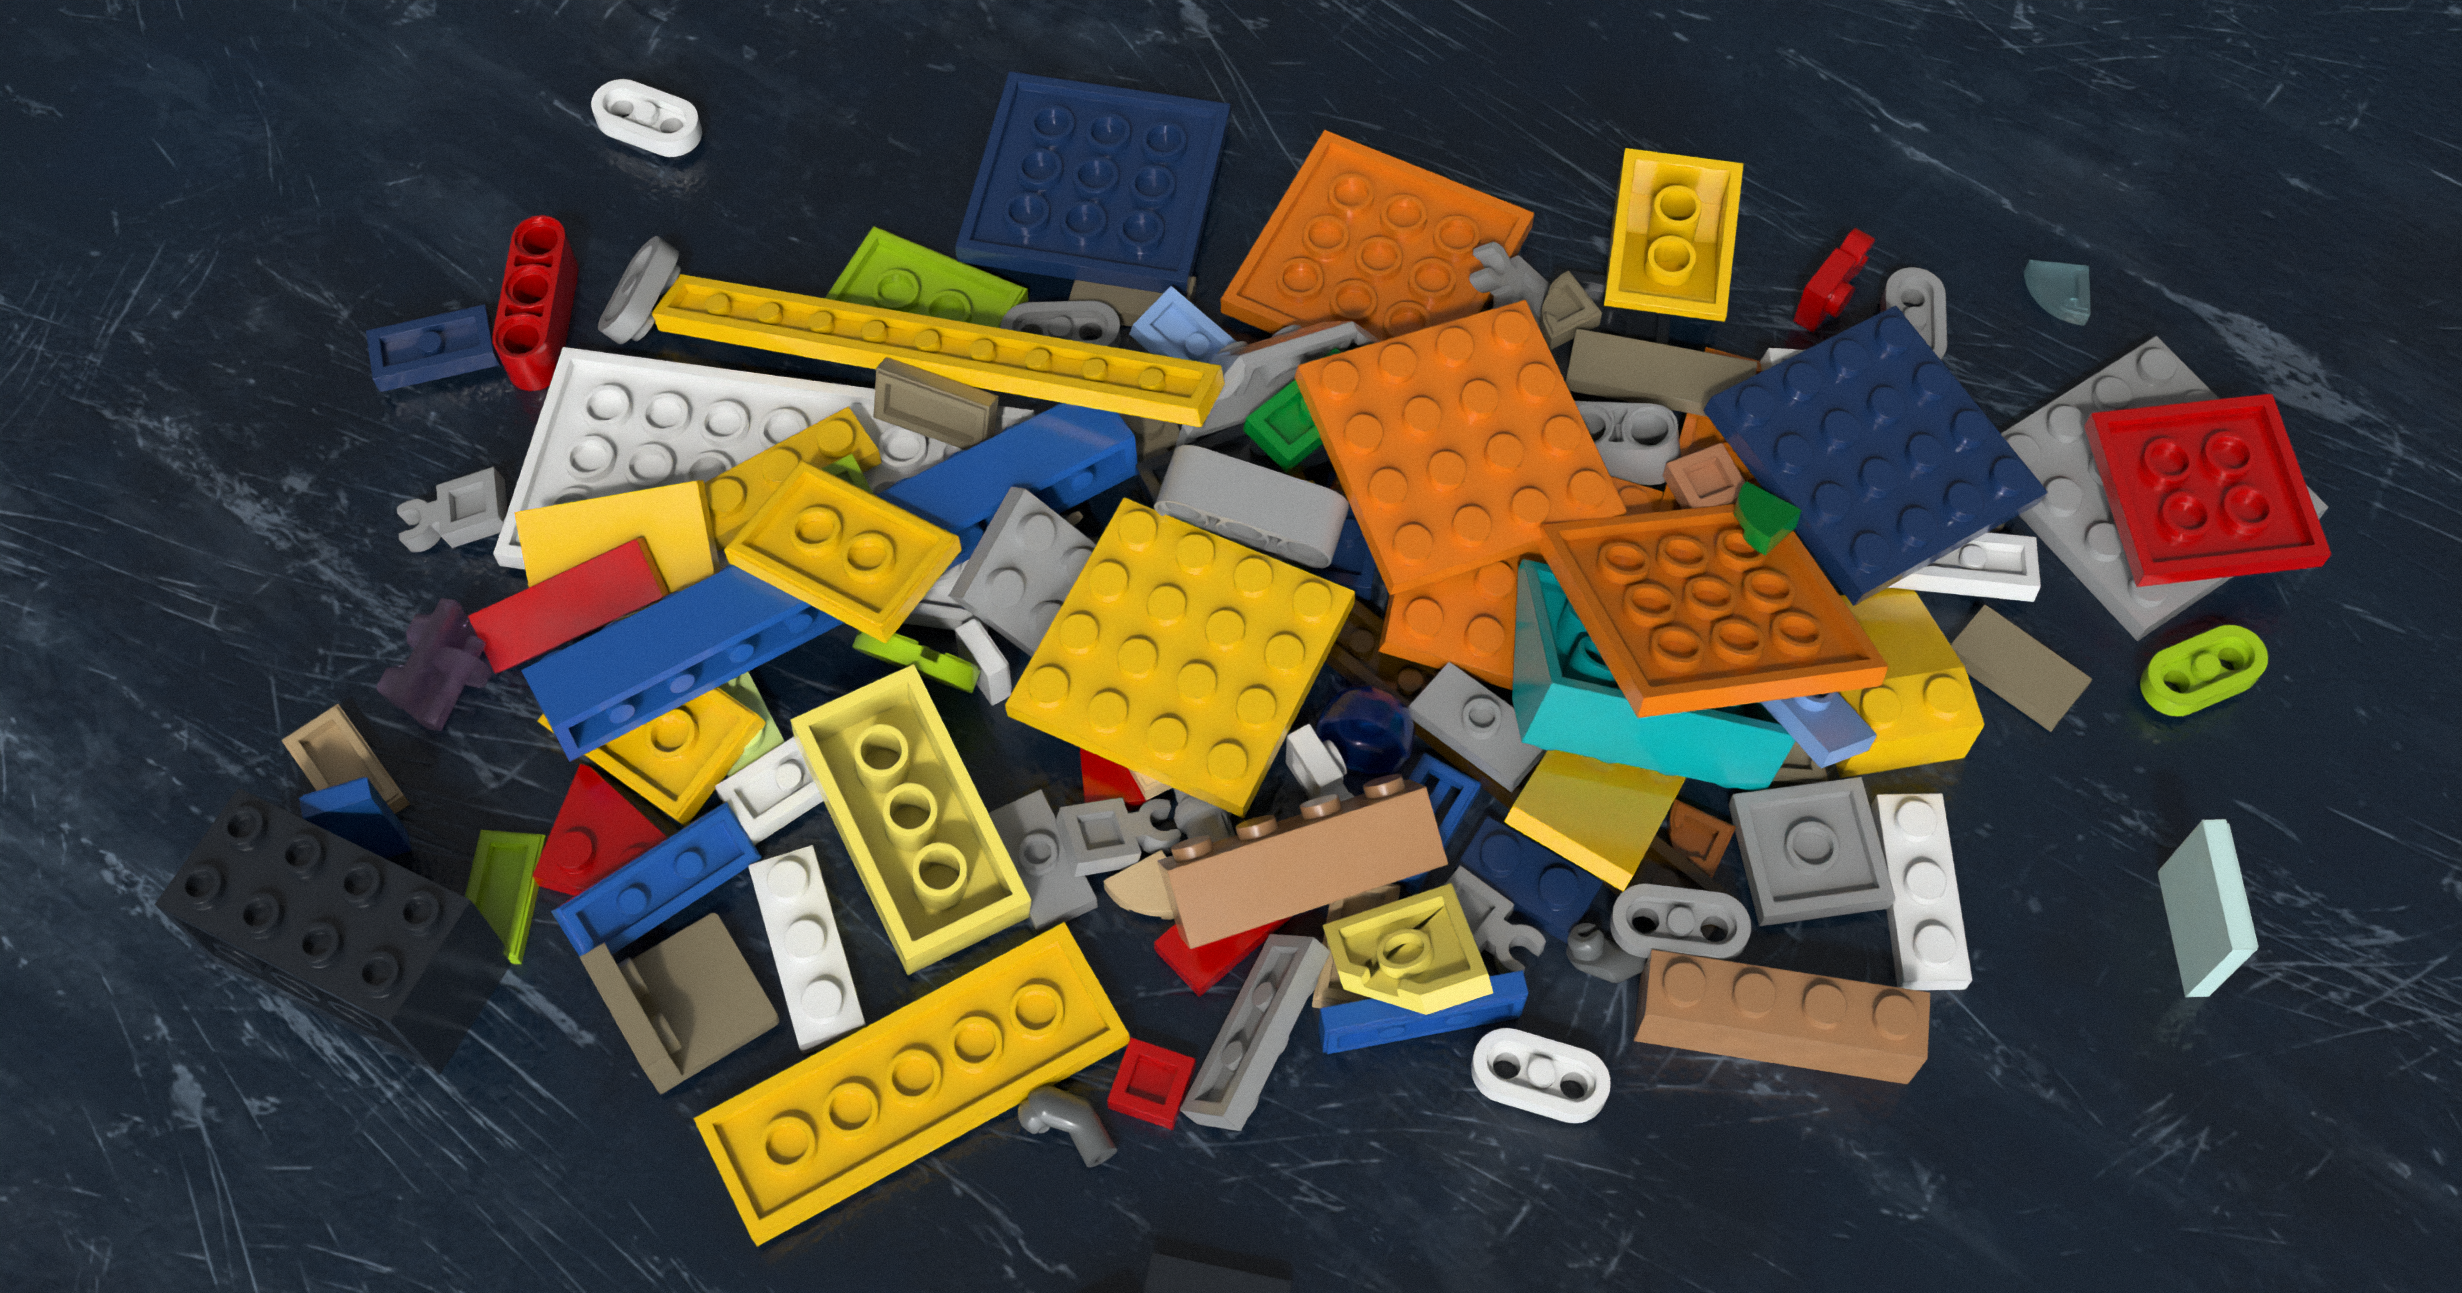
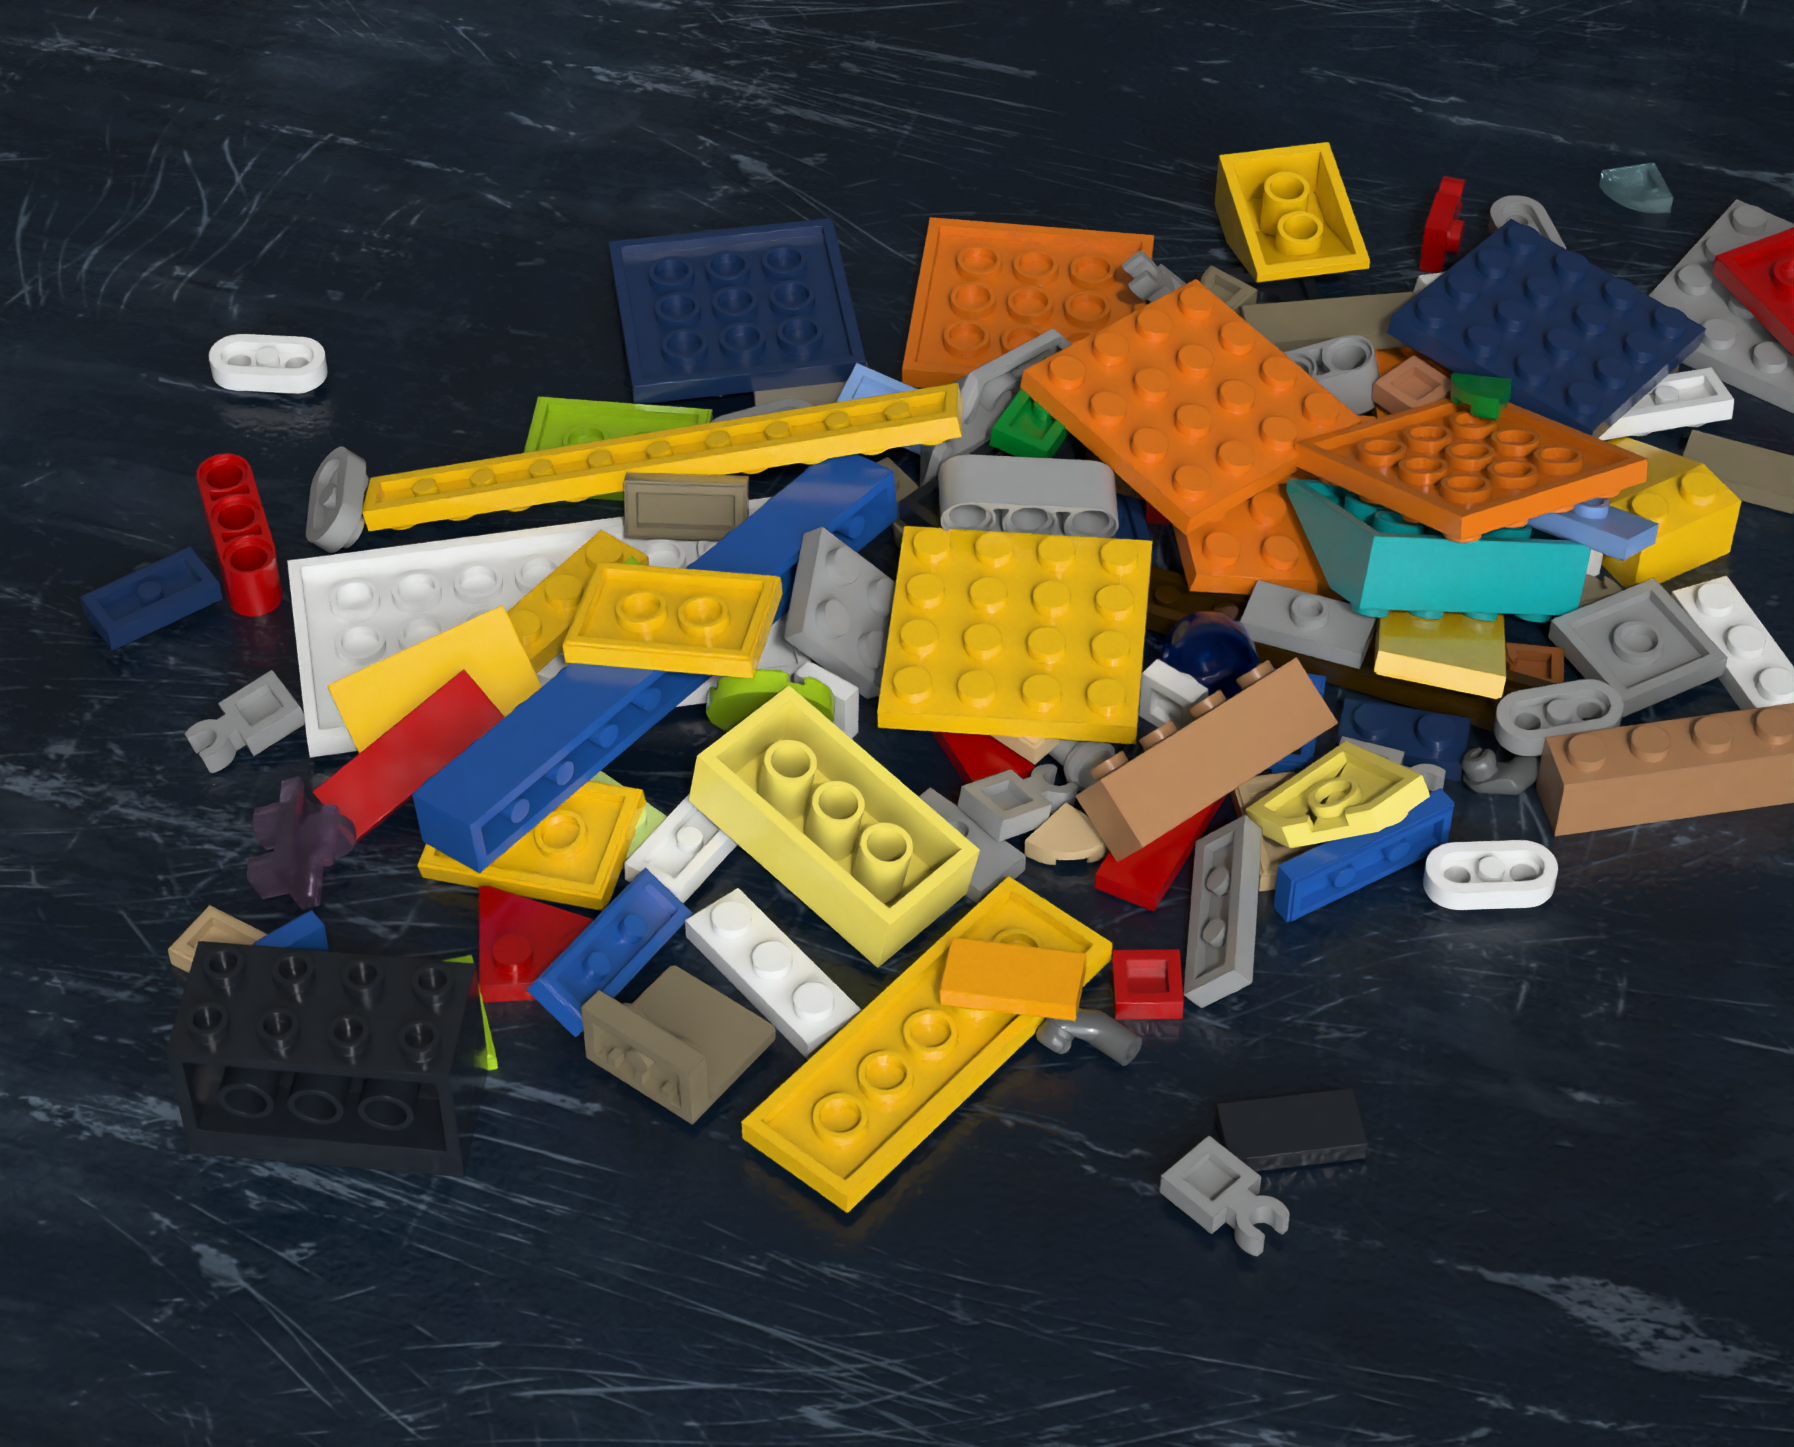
camera: 20 degrees left, 15 degrees down
none -> light orange tile [940,937,1087,1021]

